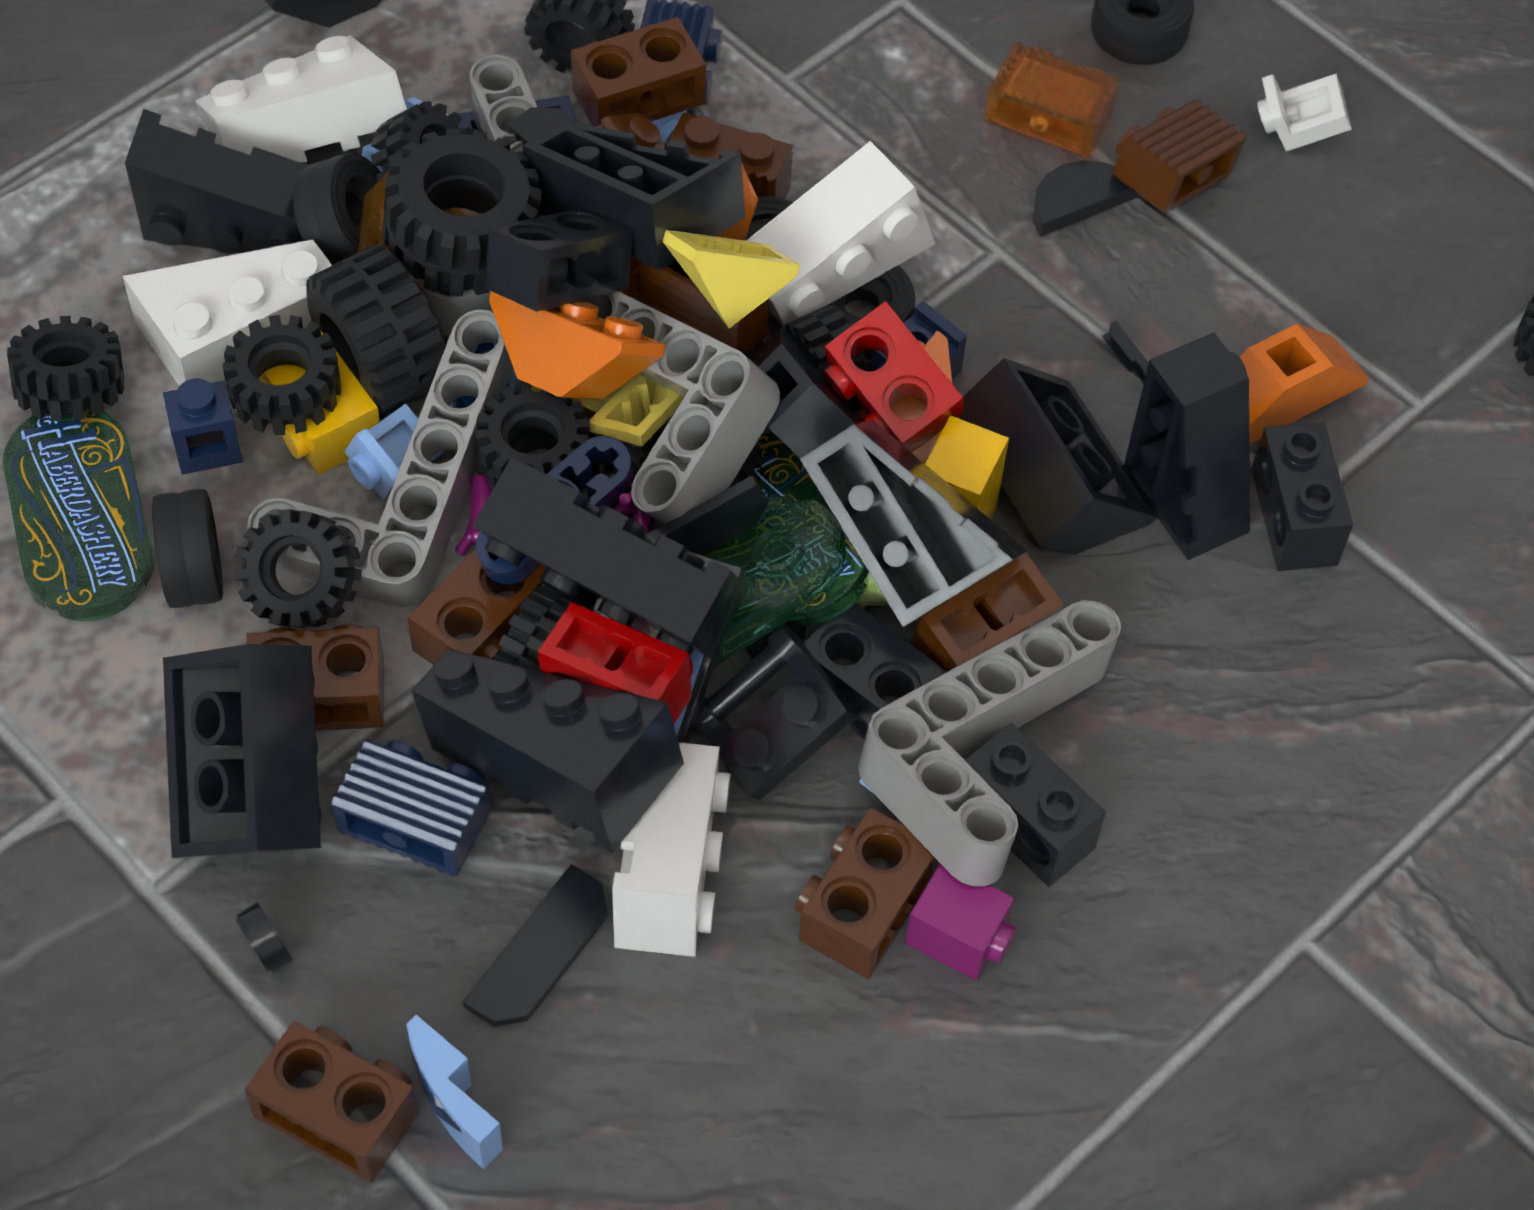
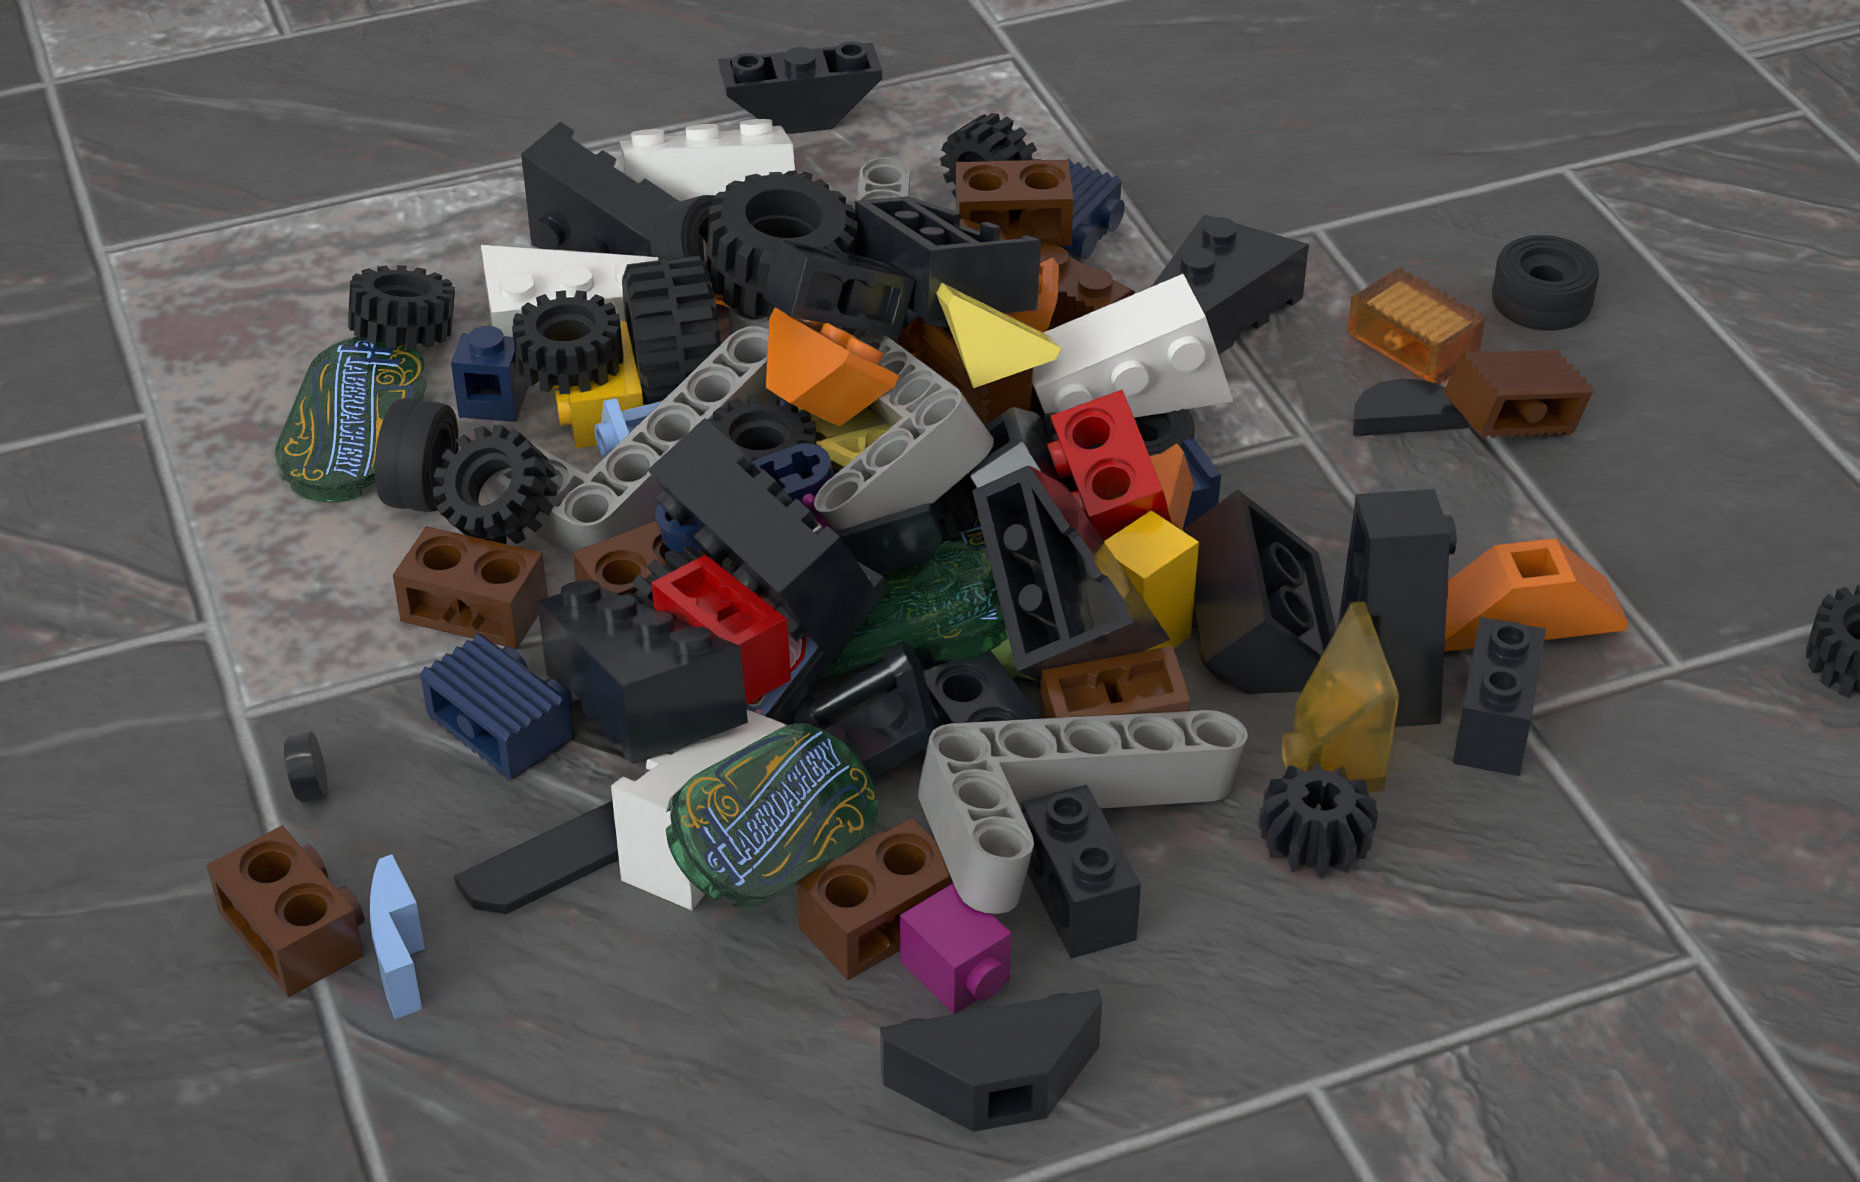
camera: 25 degrees right, 15 degrees down
black slope [163,644,321,858] -> none
white bracket [1257,74,1352,151] -> none
none -> clear green tile [665,723,878,909]
none -> black slope [880,989,1102,1132]
none -> black wedge [1150,214,1309,355]
none -> black gear [1258,760,1378,879]
none -> clear yellow slope [1282,601,1399,792]

